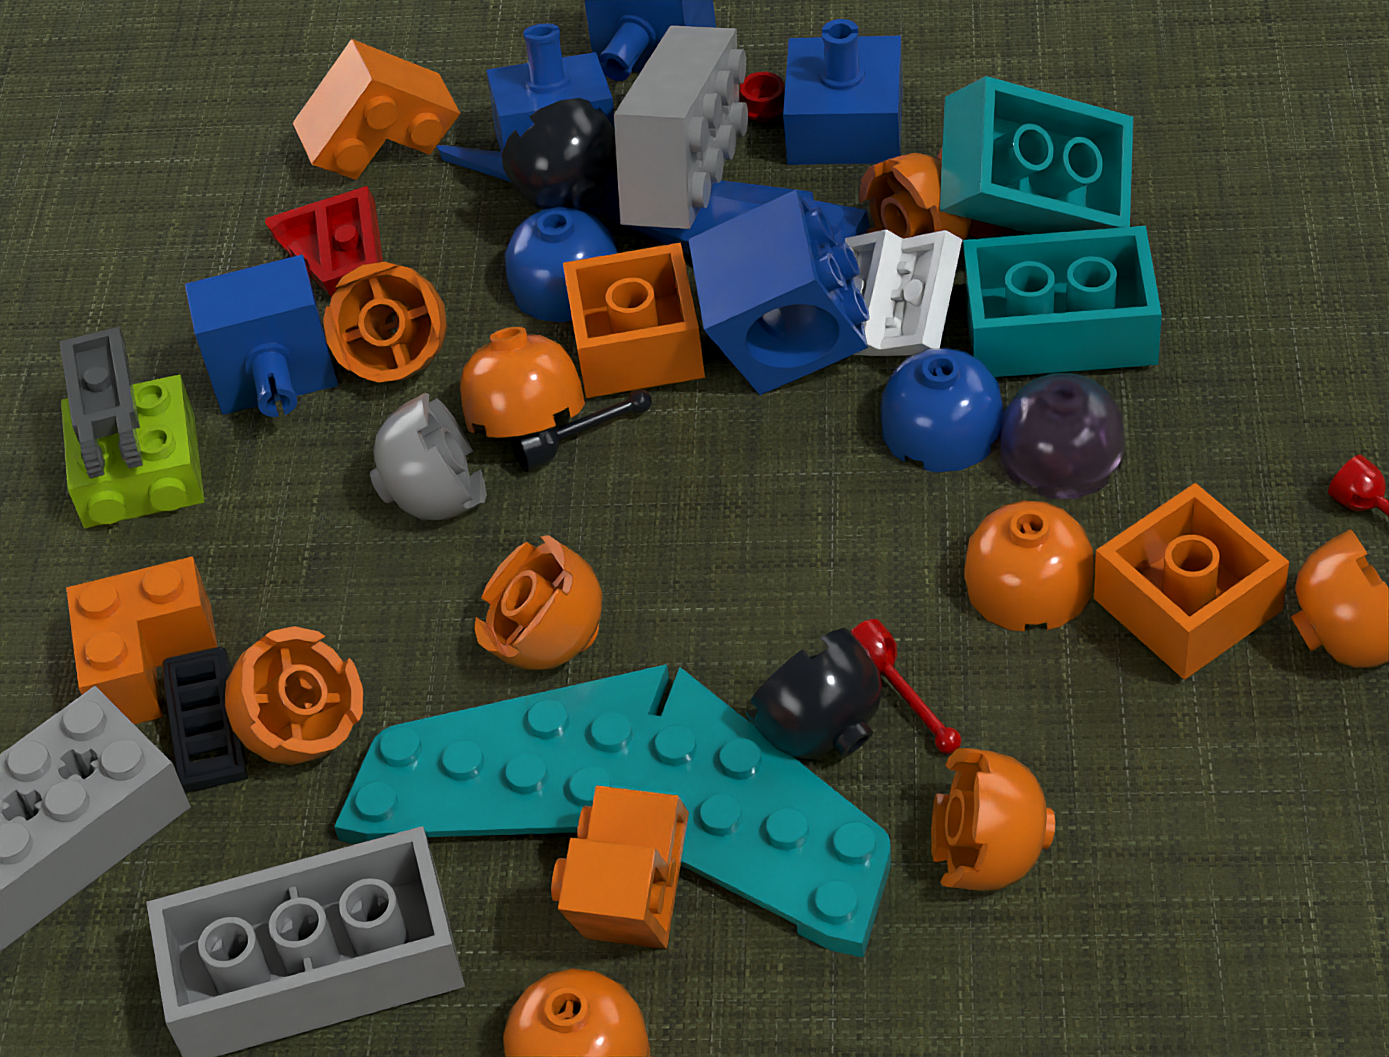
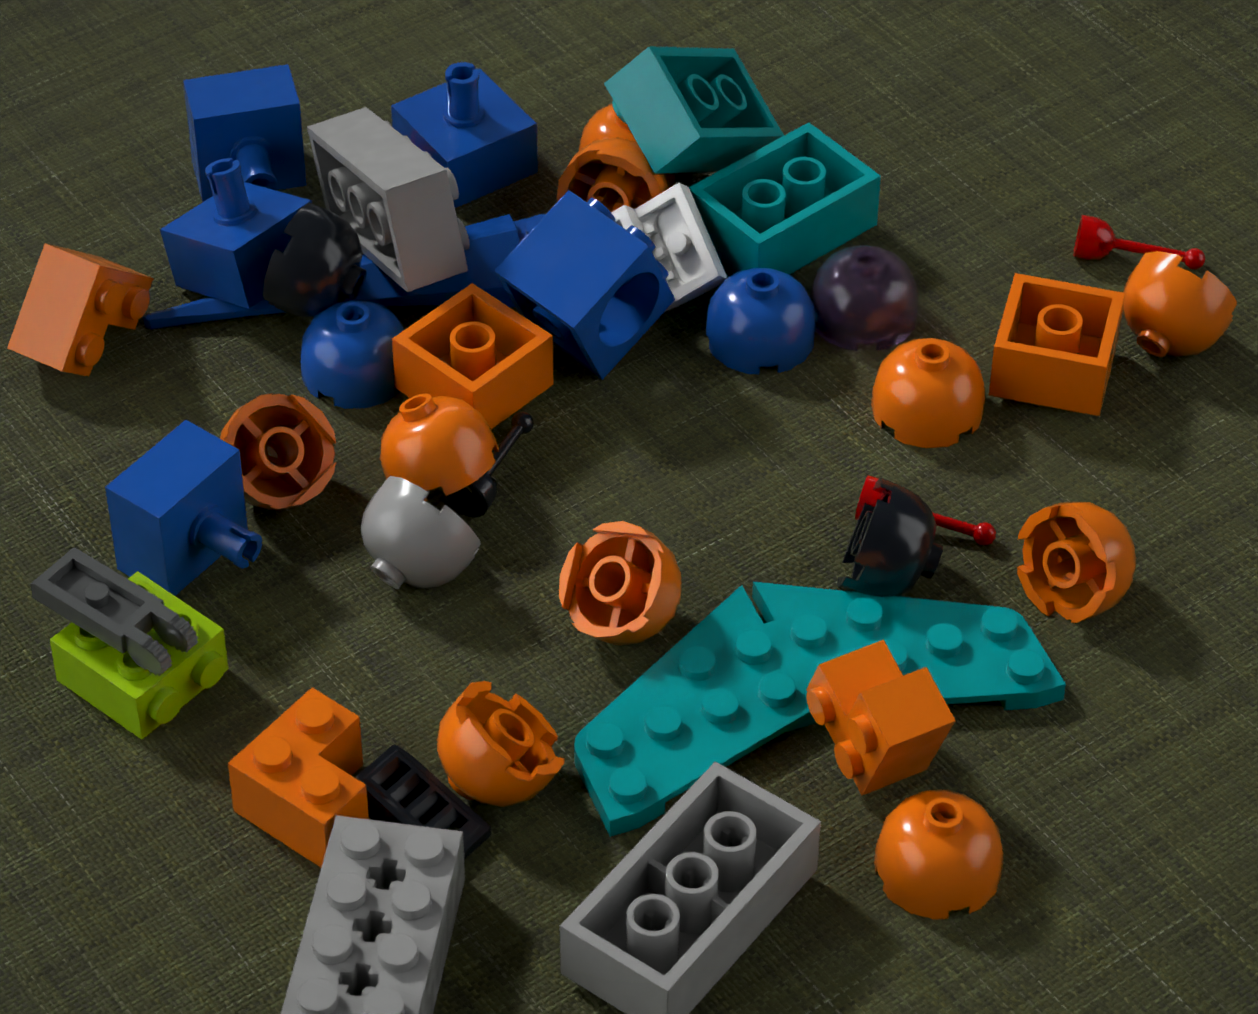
camera: 45 degrees left, 5 degrees down
red wing [265,186,383,297] -> none

